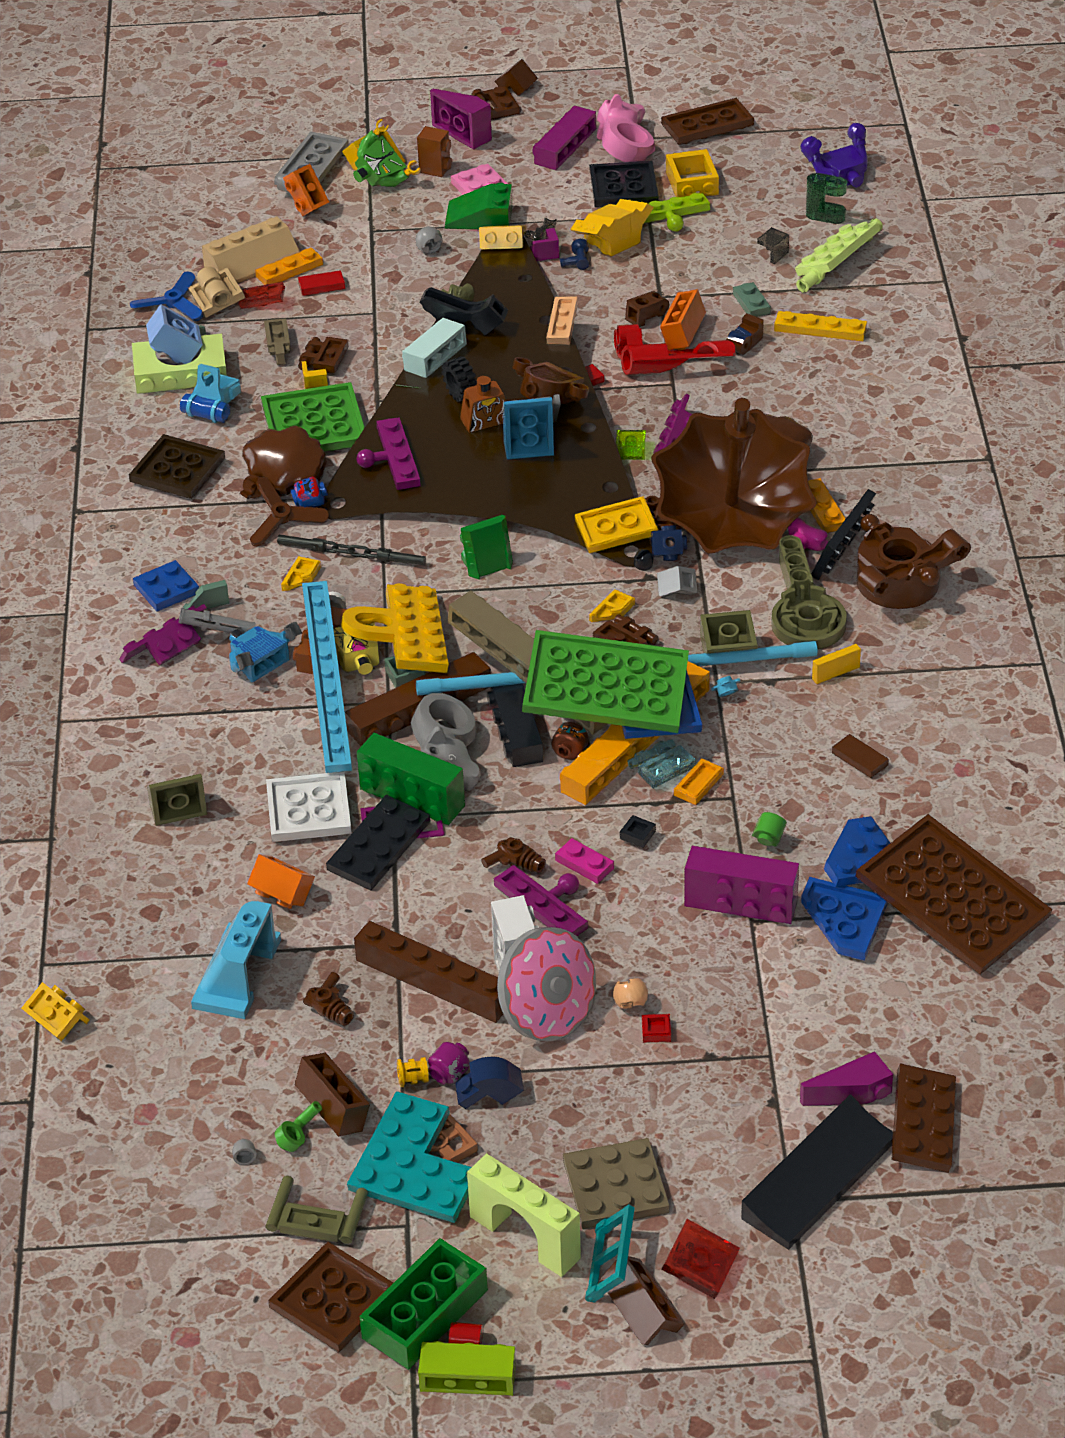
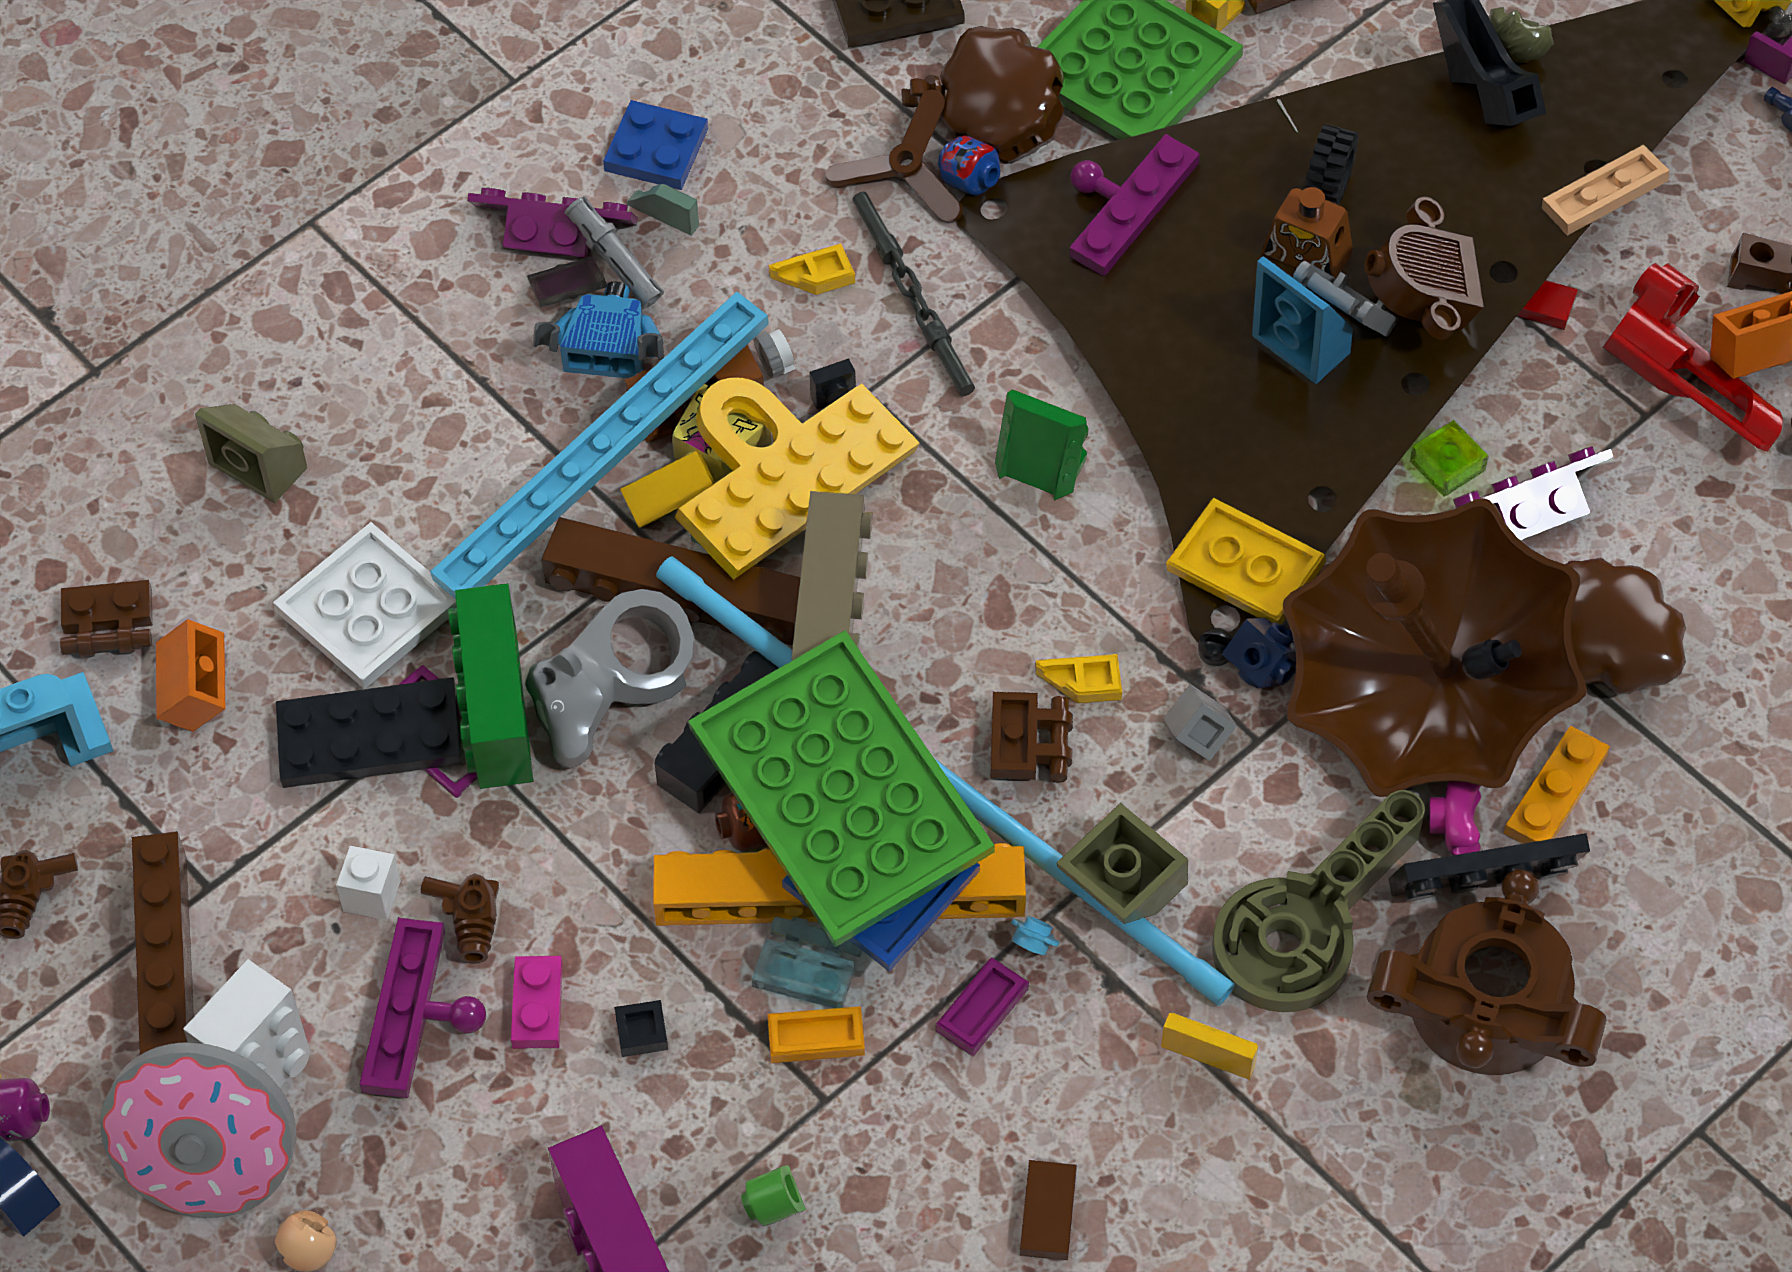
camera: 50 degrees right, 15 degrees up
light aqua brick [402,318,467,378] -> none
none -> reddish brown plate [60,580,153,658]
none -> white brick [336,846,401,920]
none -> clear smoke piece [527,256,607,307]
none -> yellow tile [620,450,715,528]
none -> black plate [809,358,856,409]
none -> magenta tile [936,957,1029,1057]
none -> black cylinder [1461,639,1522,680]

